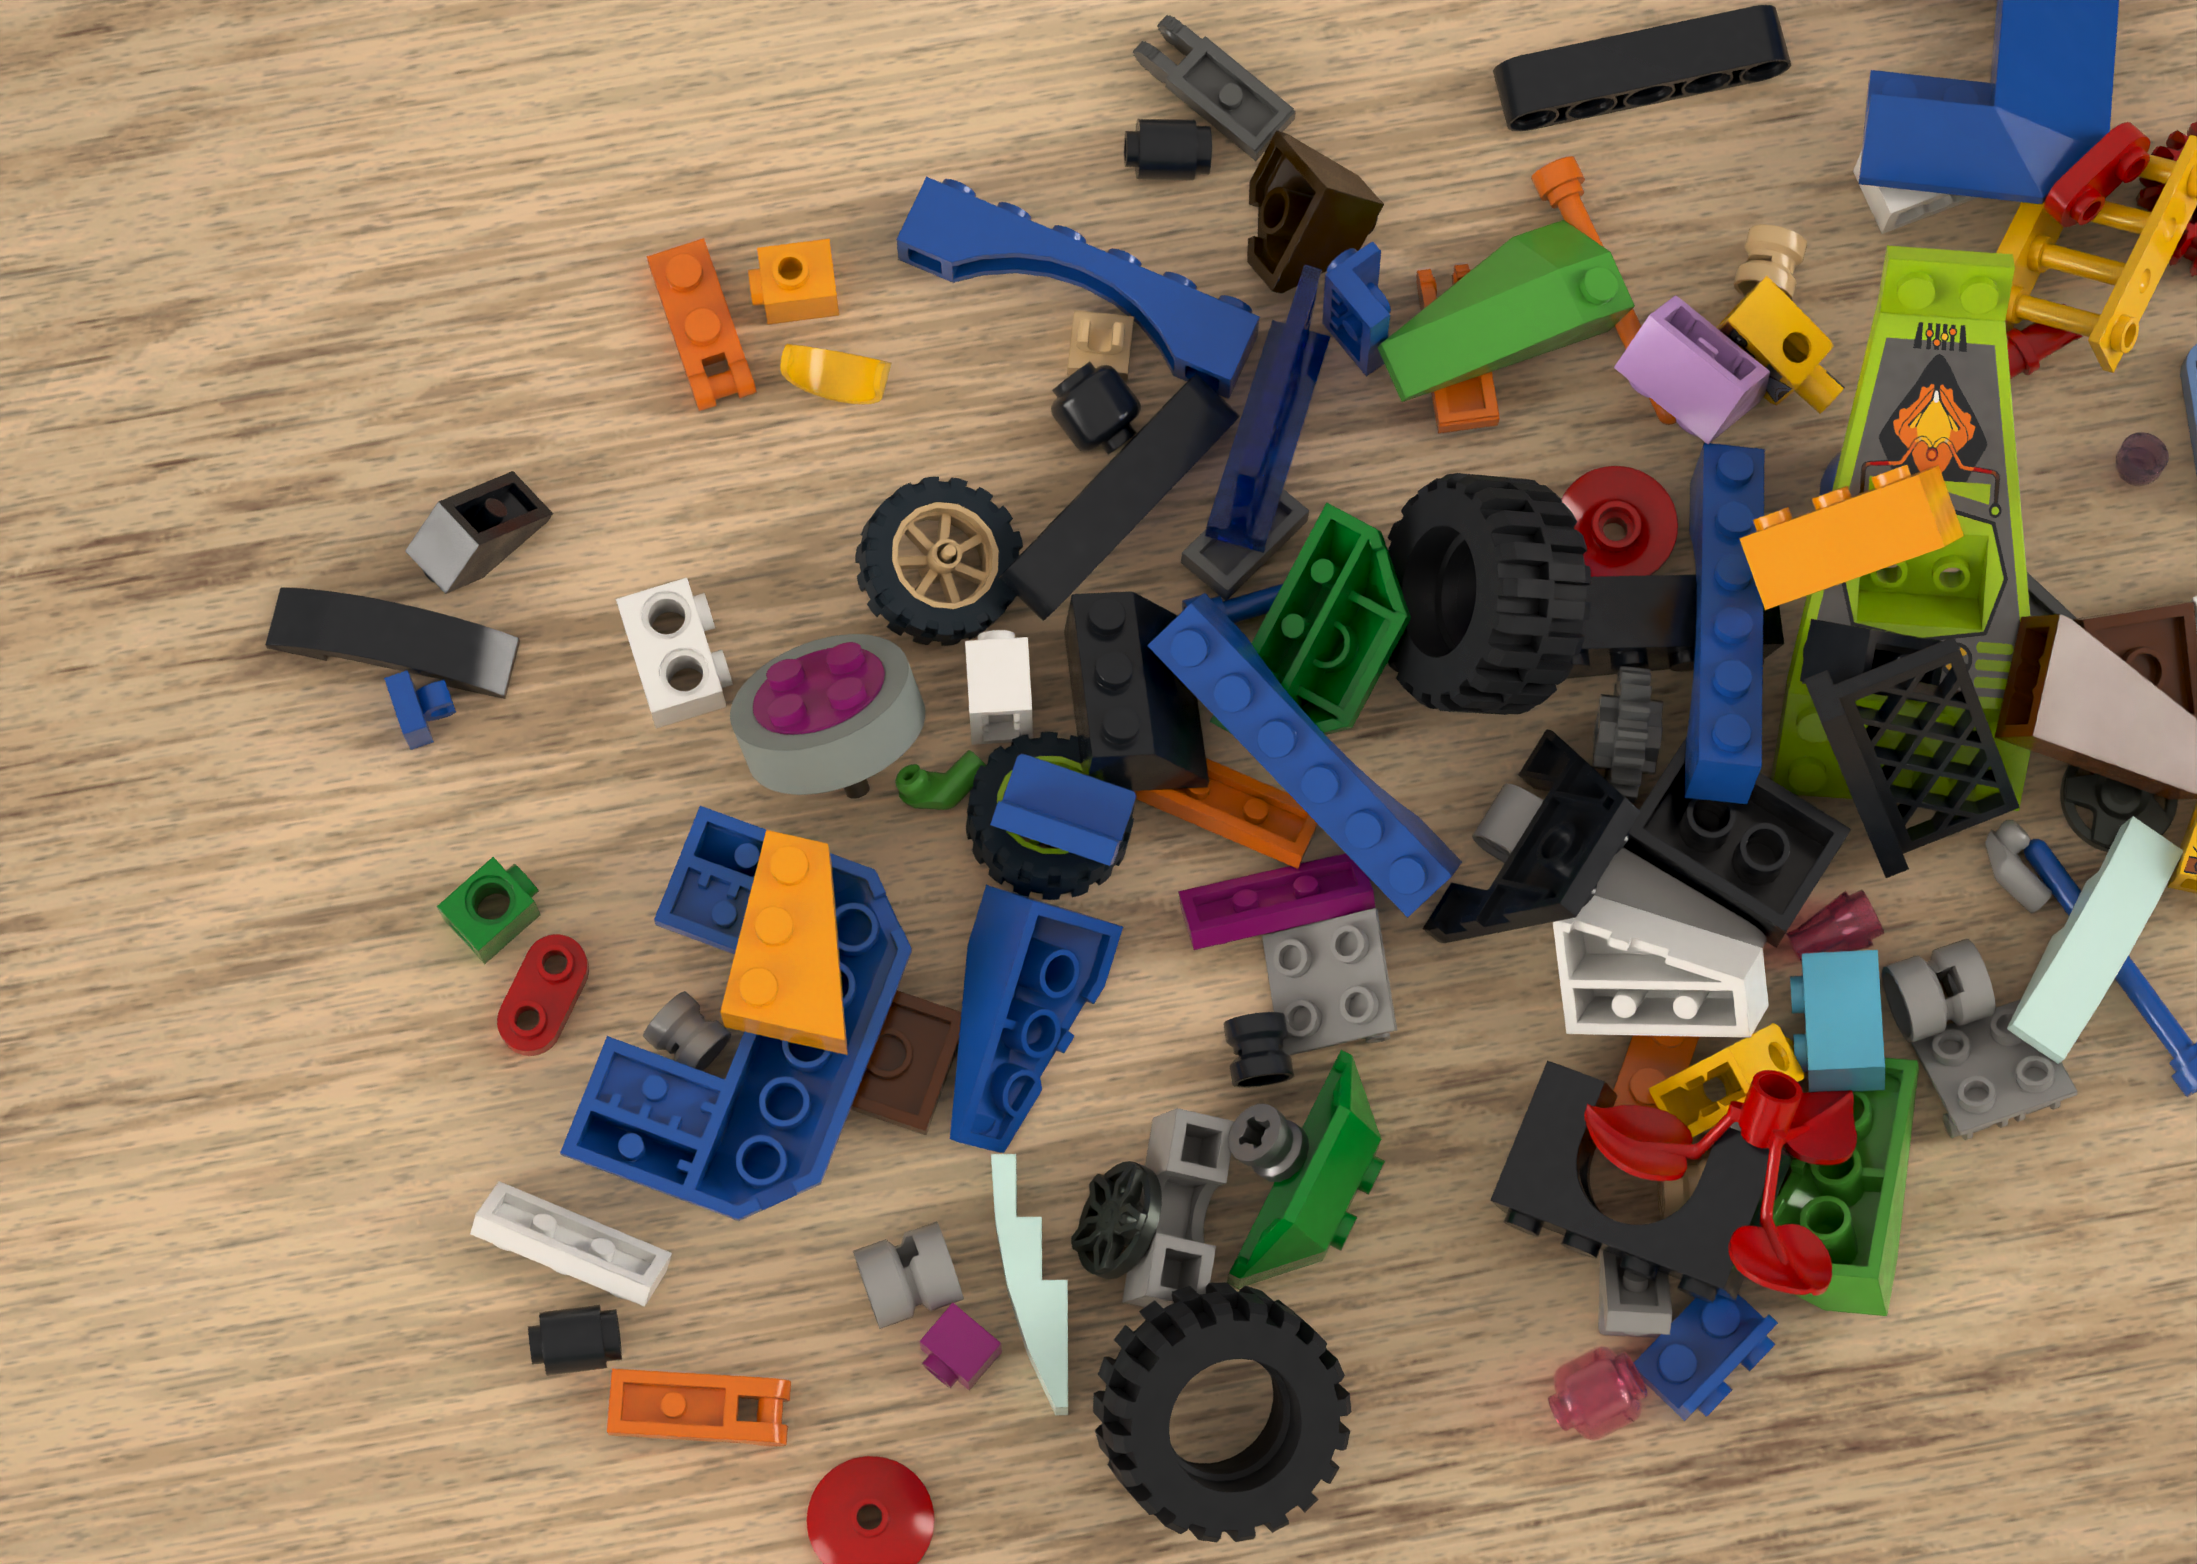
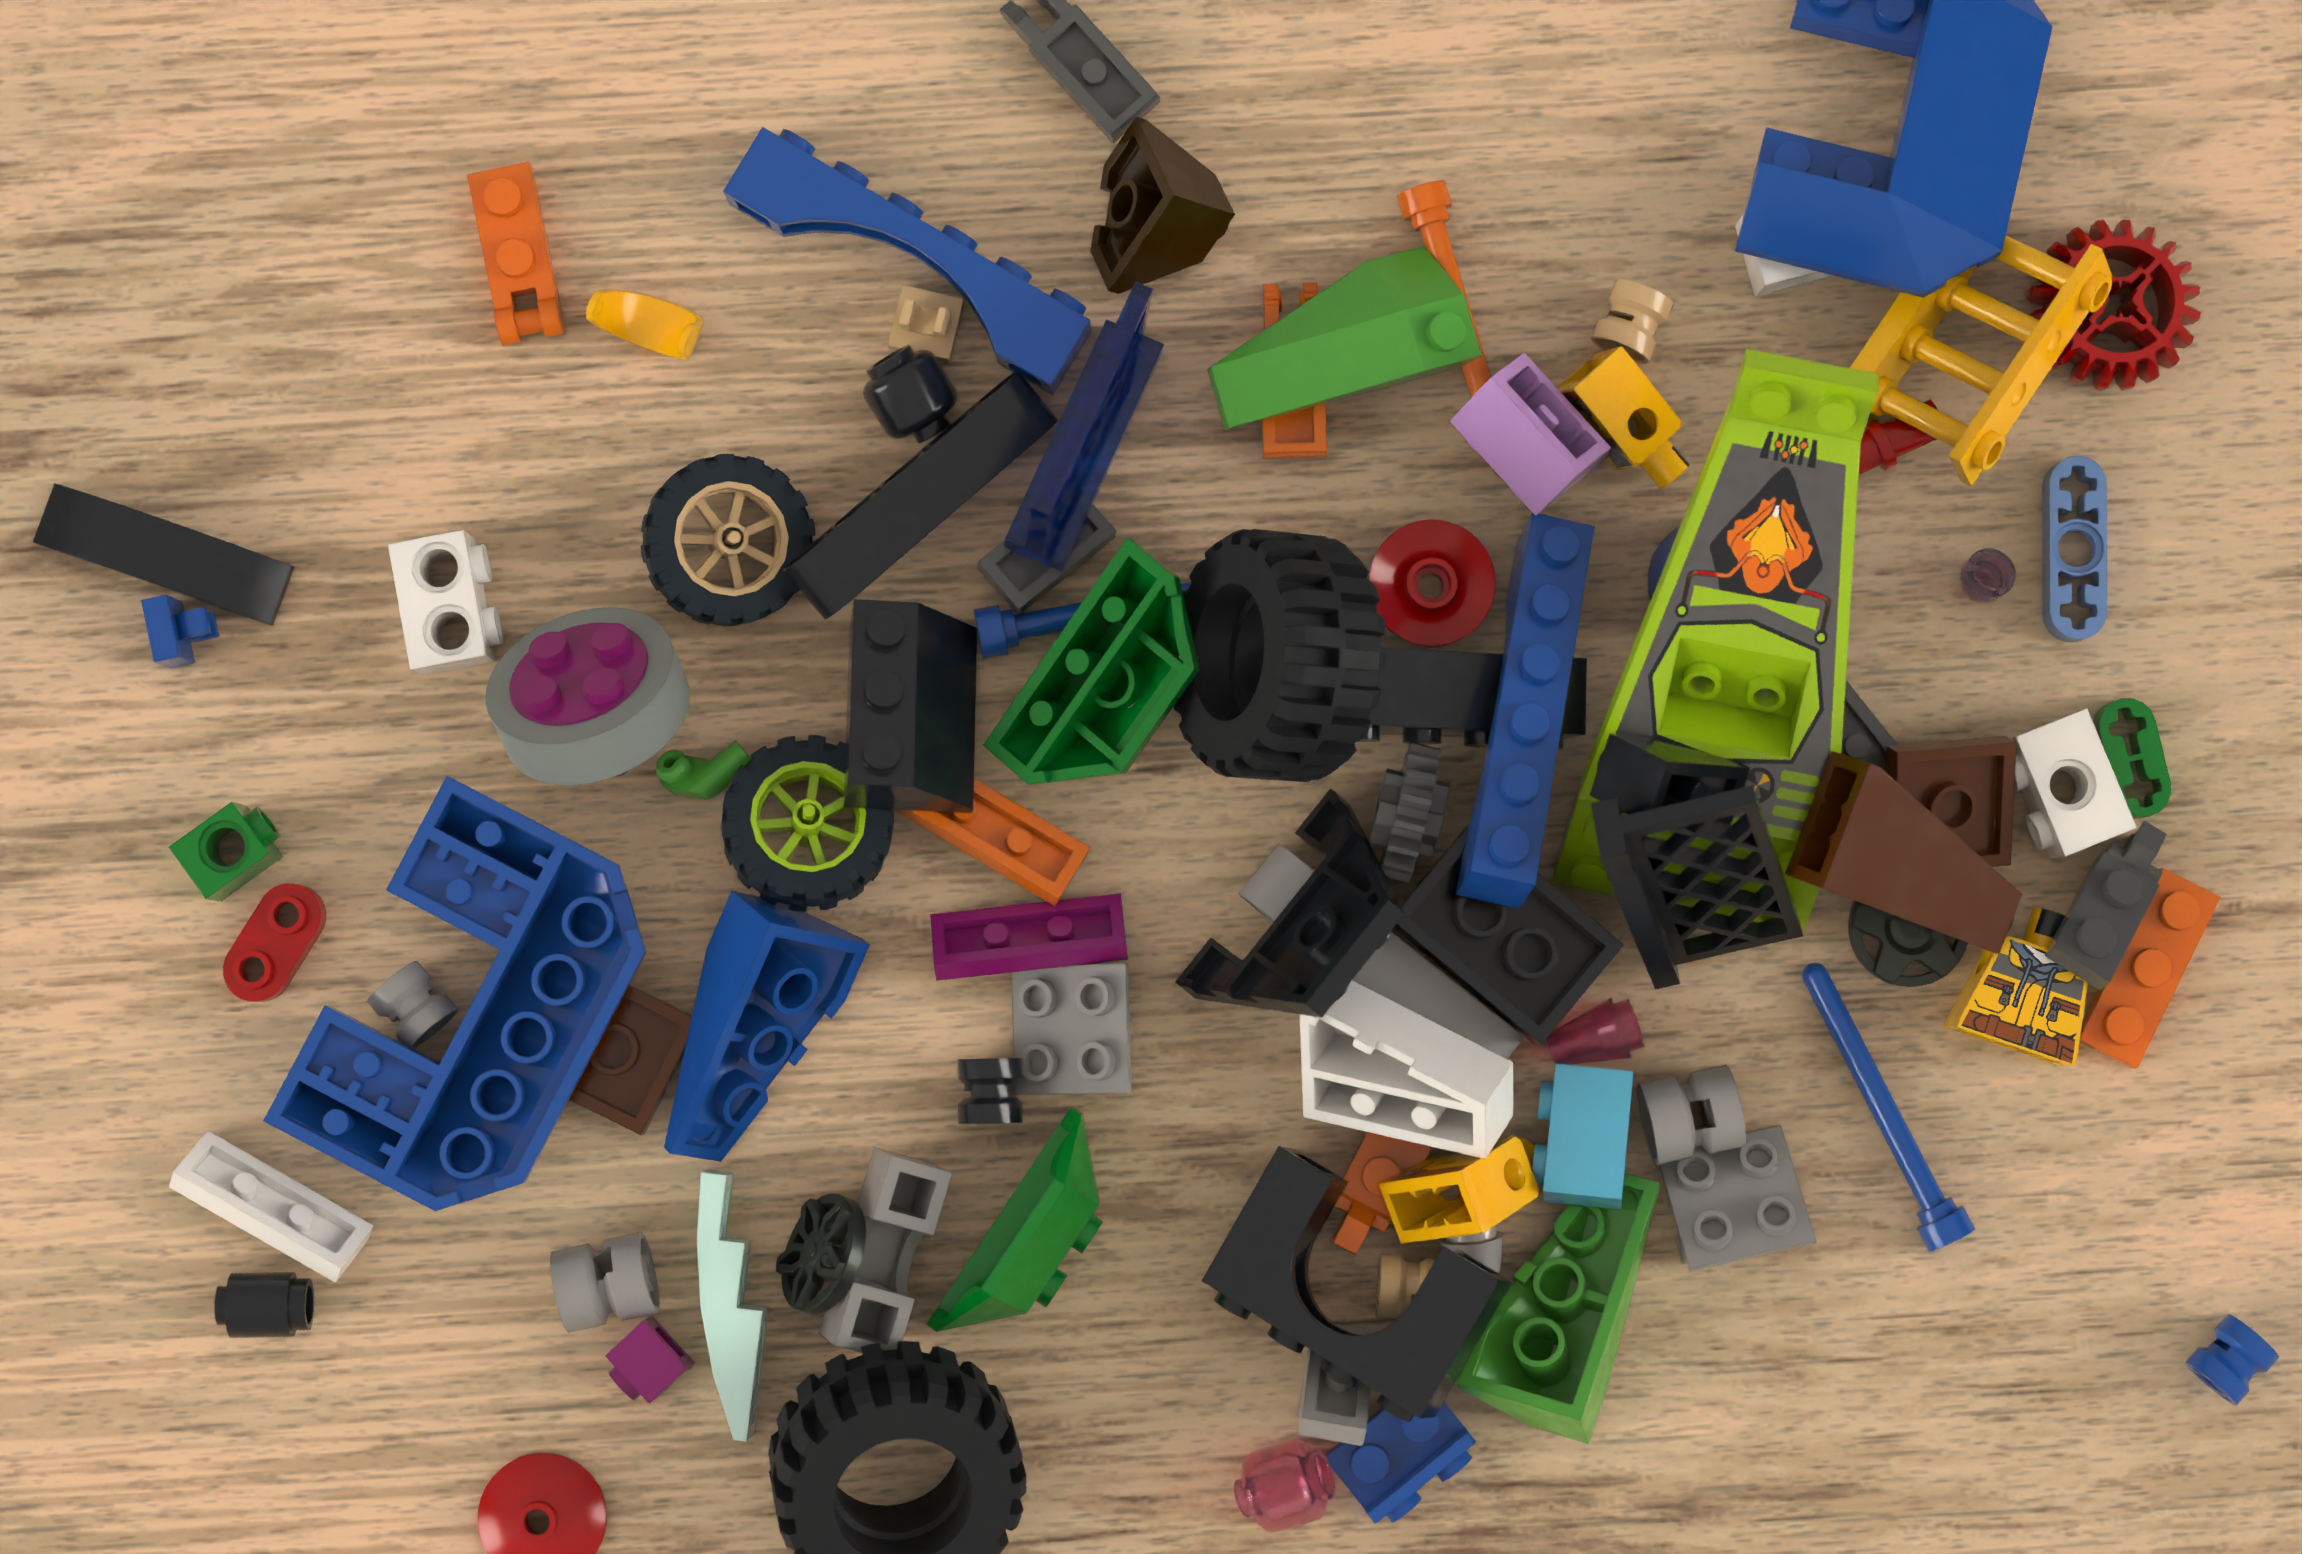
camera: 10 degrees right, 10 degrees up
black slope [405,471,553,594] -> none
orange plate [607,1369,791,1447] -> none
light orange wedge [720,830,848,1055] -> none
light orange brick [748,239,839,325] -> none
white brick [965,630,1033,745] -> none
blue panel [990,754,1136,866] -> none
black brick [1124,119,1212,180] -> none
blue arch [1147,593,1462,918] -> none
flat silver wheel [1228,1104,1309,1182] -> none
blue bracket [1322,242,1391,377] -> none
black beam [1493,5,1791,131] -> none
red plant [1584,1070,1857,1296] -> none
light orange wedge [1739,465,1964,610] -> none
light grey arm [1985,820,2052,914] -> none
light aqua slope [2007,816,2183,1064] -> none
red plate [2044,122,2150,227] -> none

